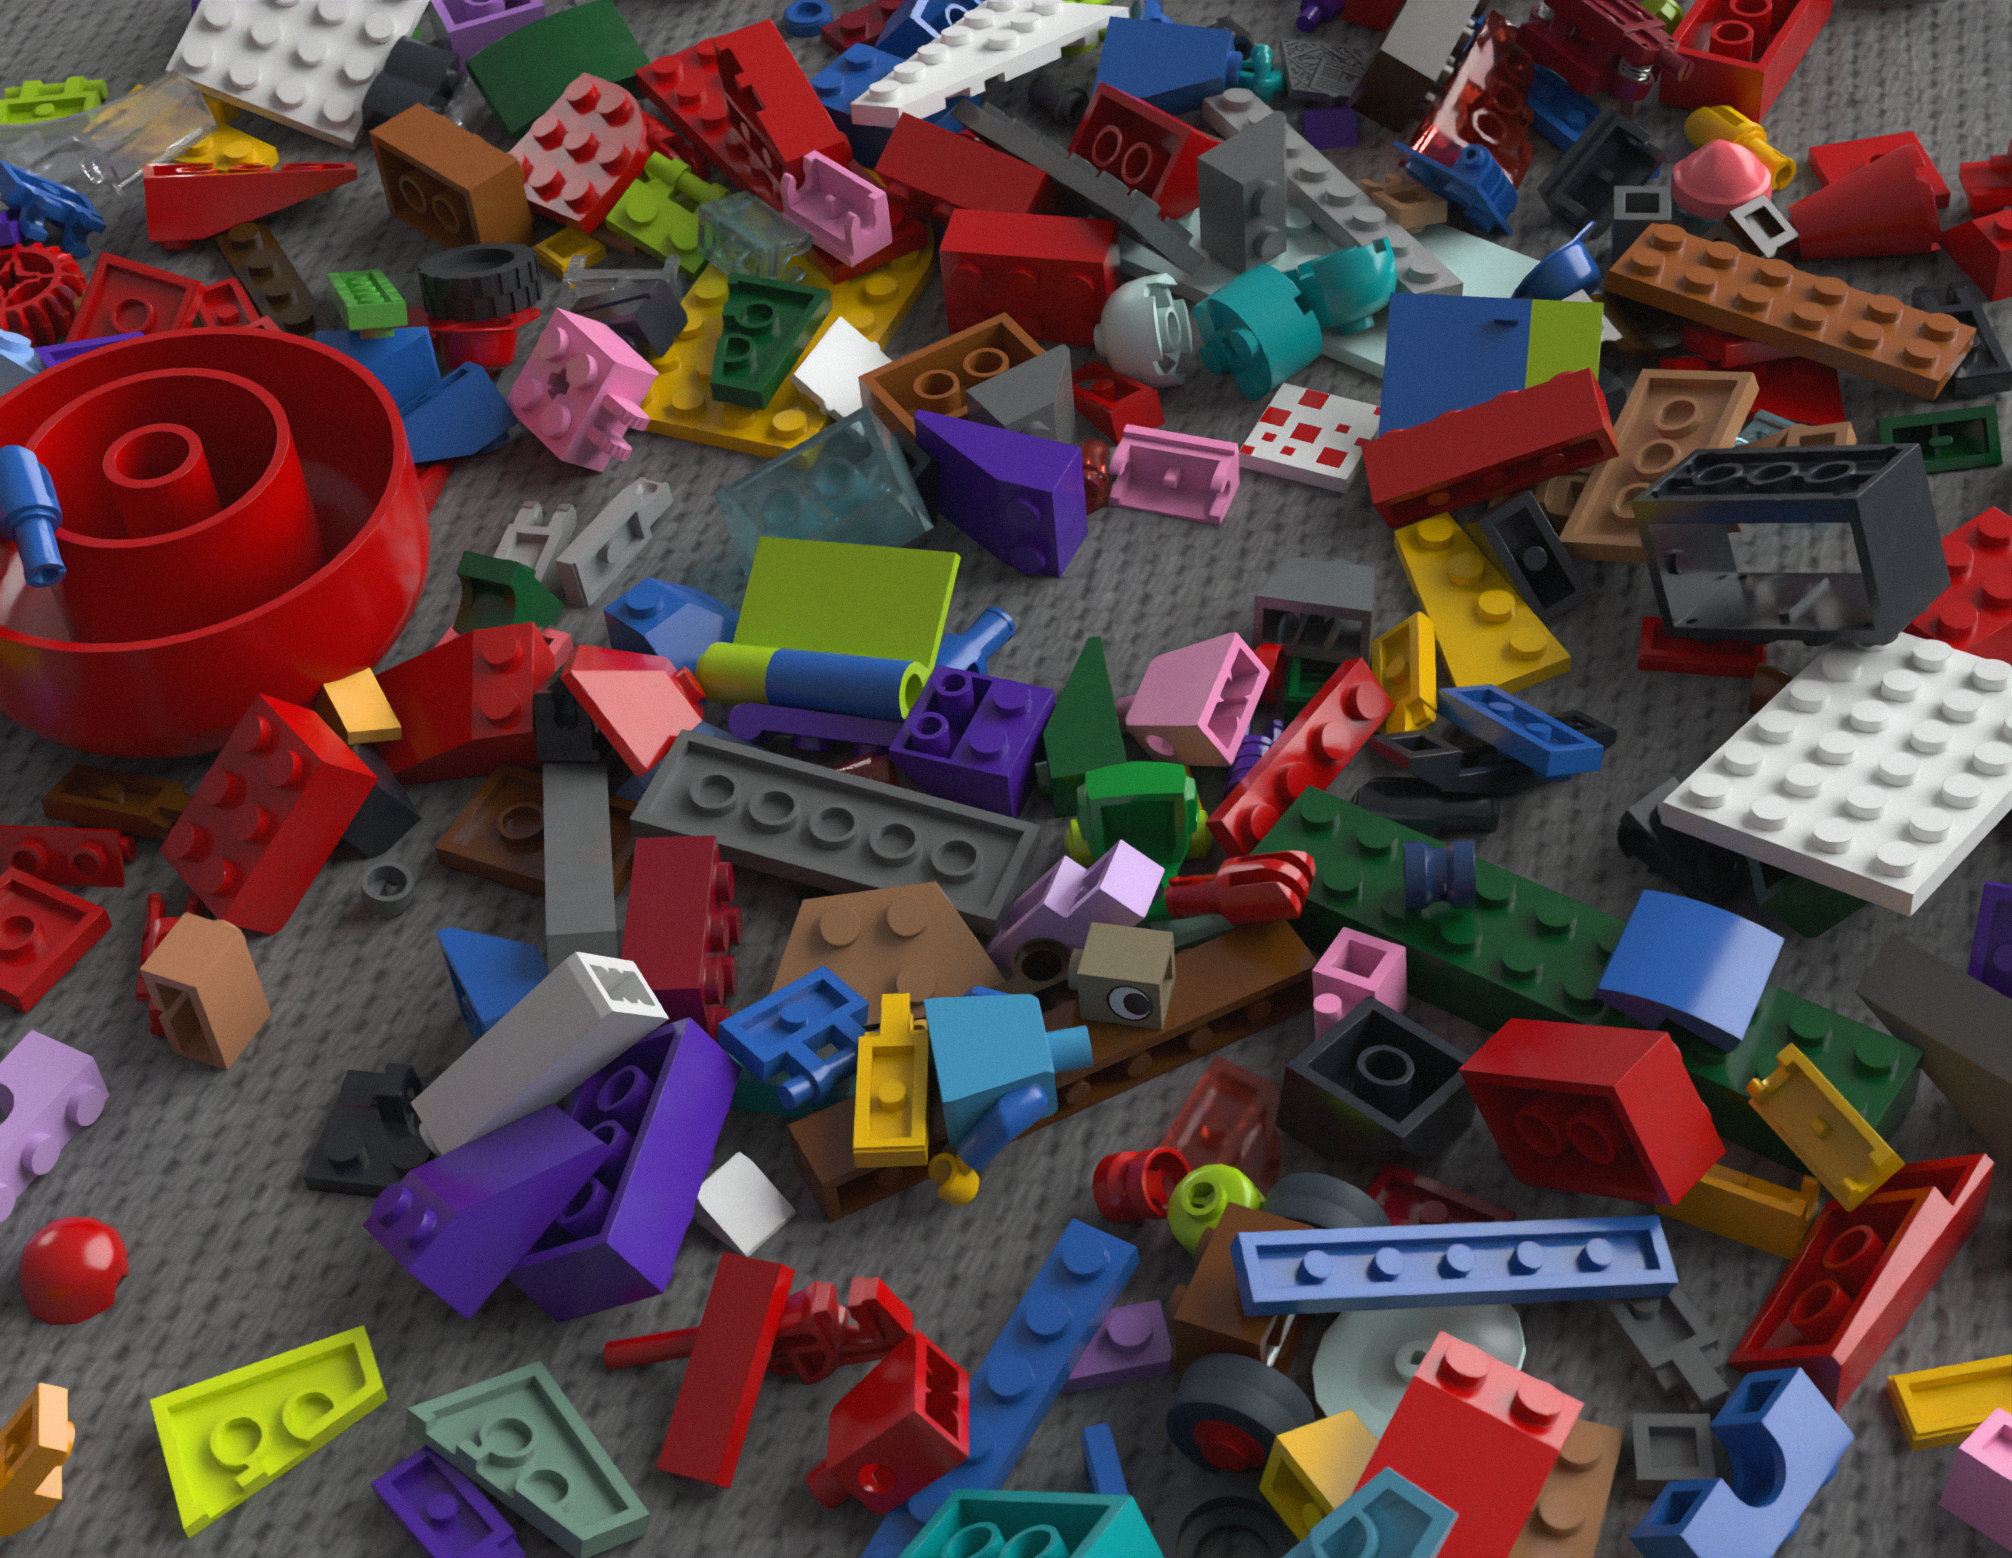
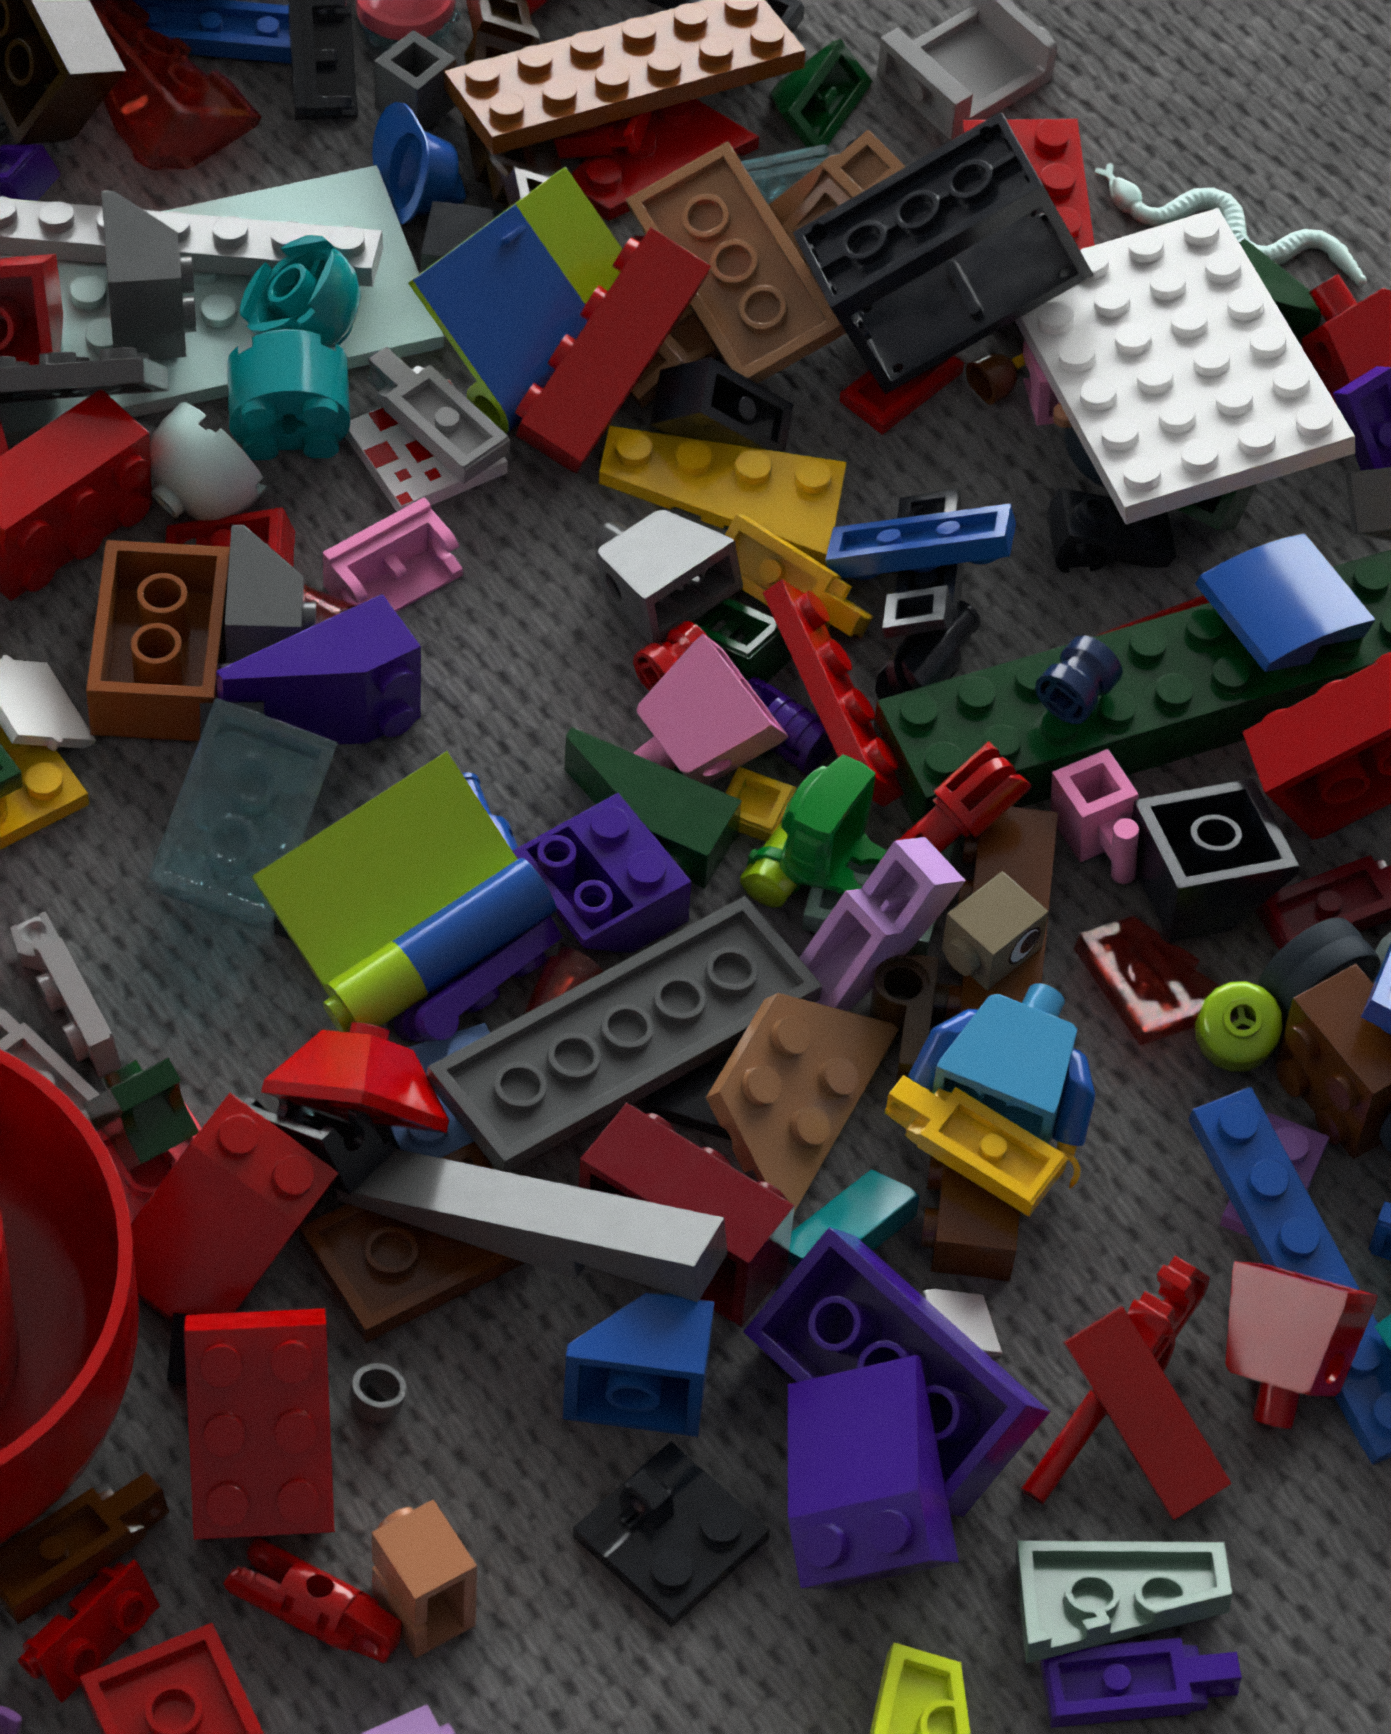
camera: 65 degrees left, 10 degrees up
slope [313,667,402,744] -> none
white slope [411,952,669,1157] -> none
blue slope [603,577,740,705] -> none
blue plate [717,965,880,1110] -> none
red wheel [1092,1146,1192,1224] -> none
medium nougat plate [1361,174,1447,234] -> none
blue hinge [1393,140,1519,235] -> none
none -> light grey hinge [368,347,510,484]

